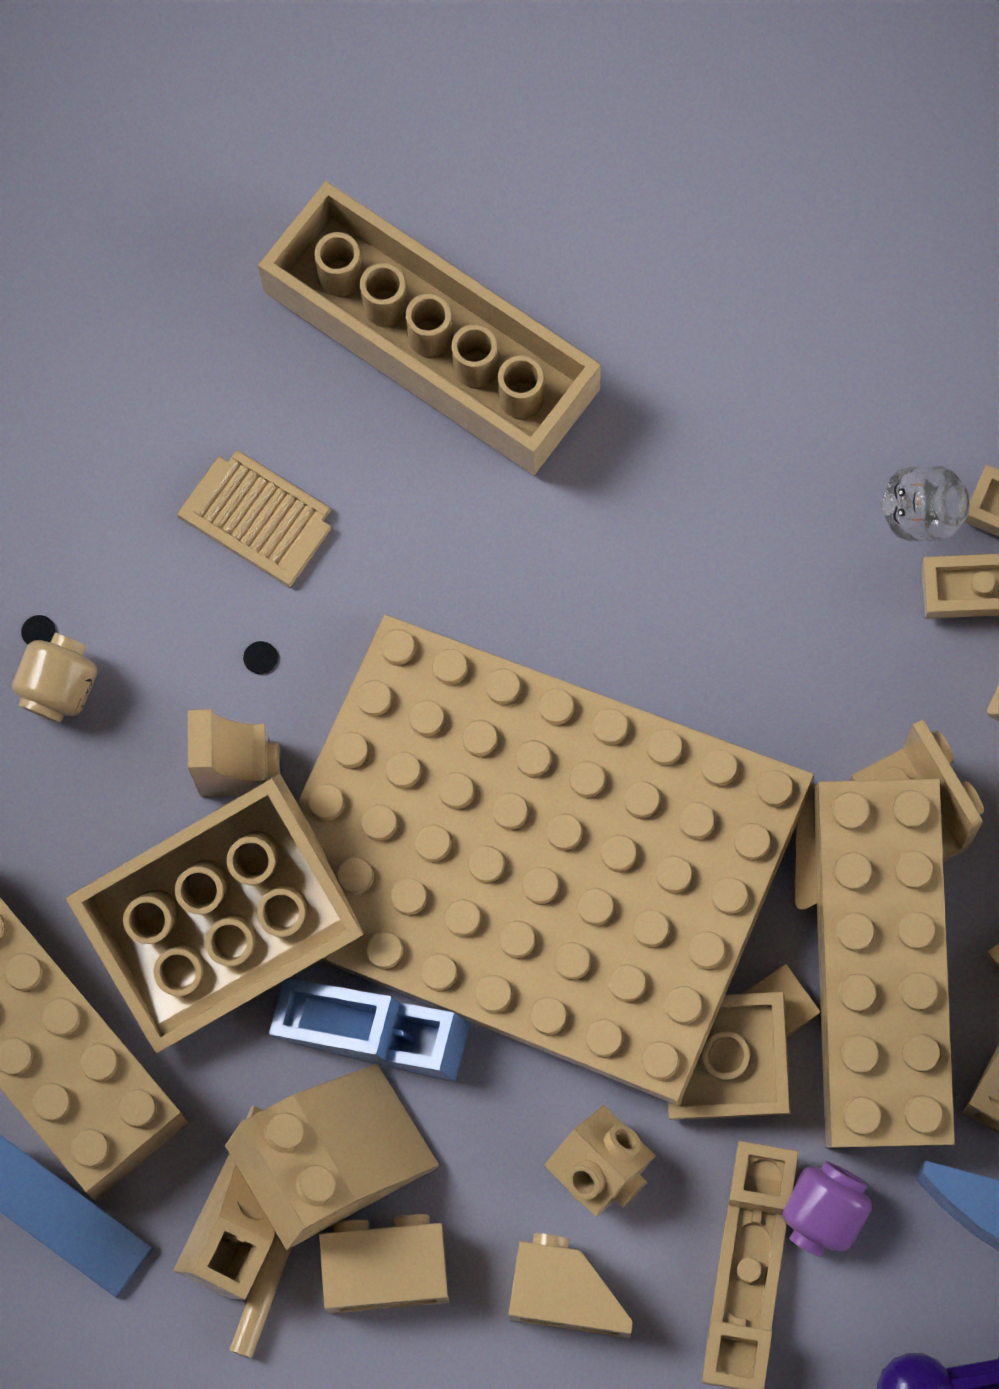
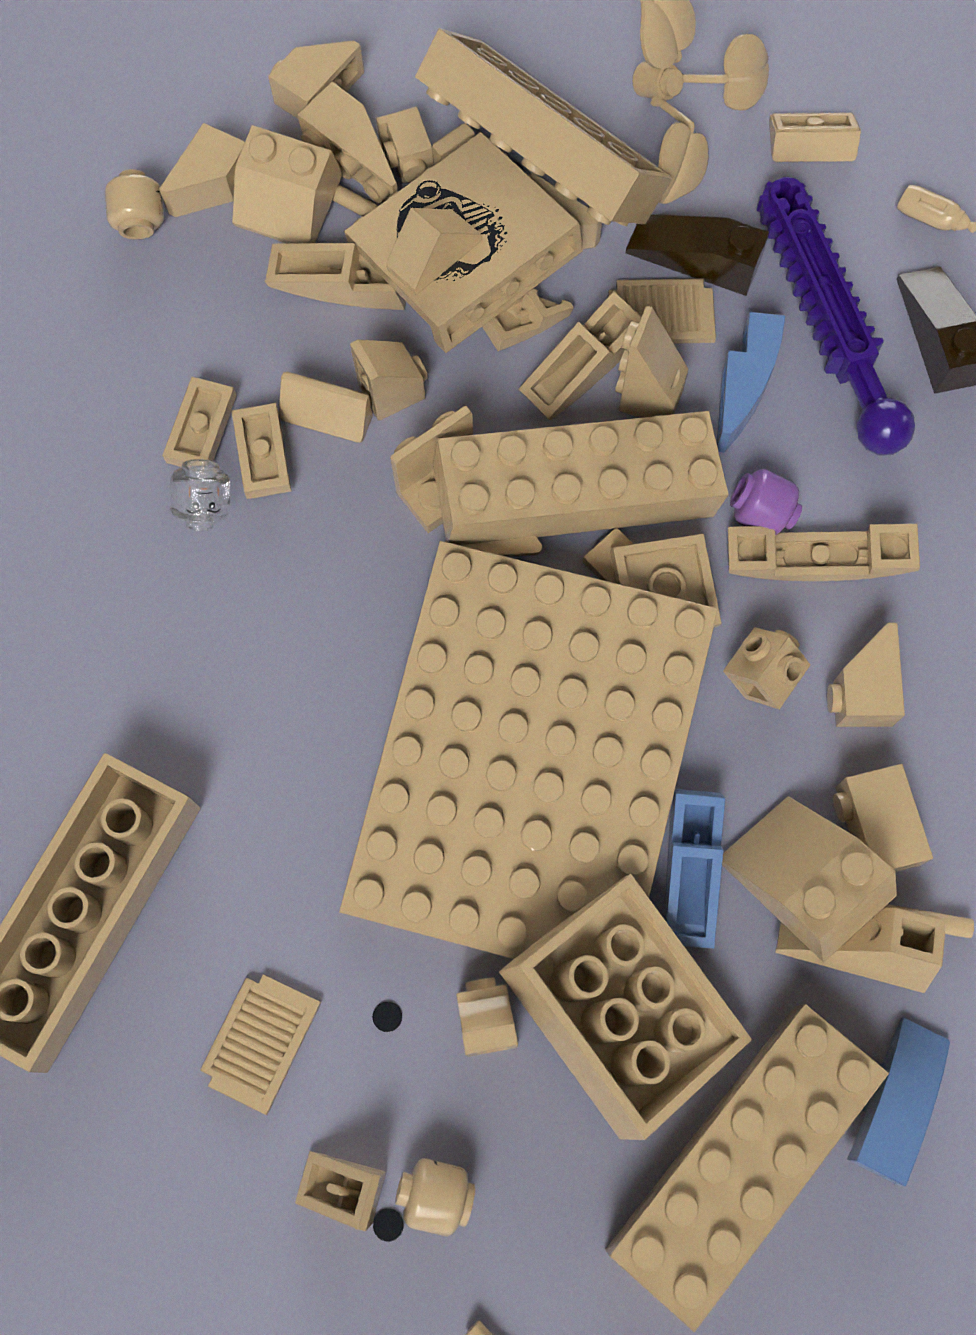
camera: 100 degrees left, 0 degrees up
none -> tan slope [295,1151,386,1231]

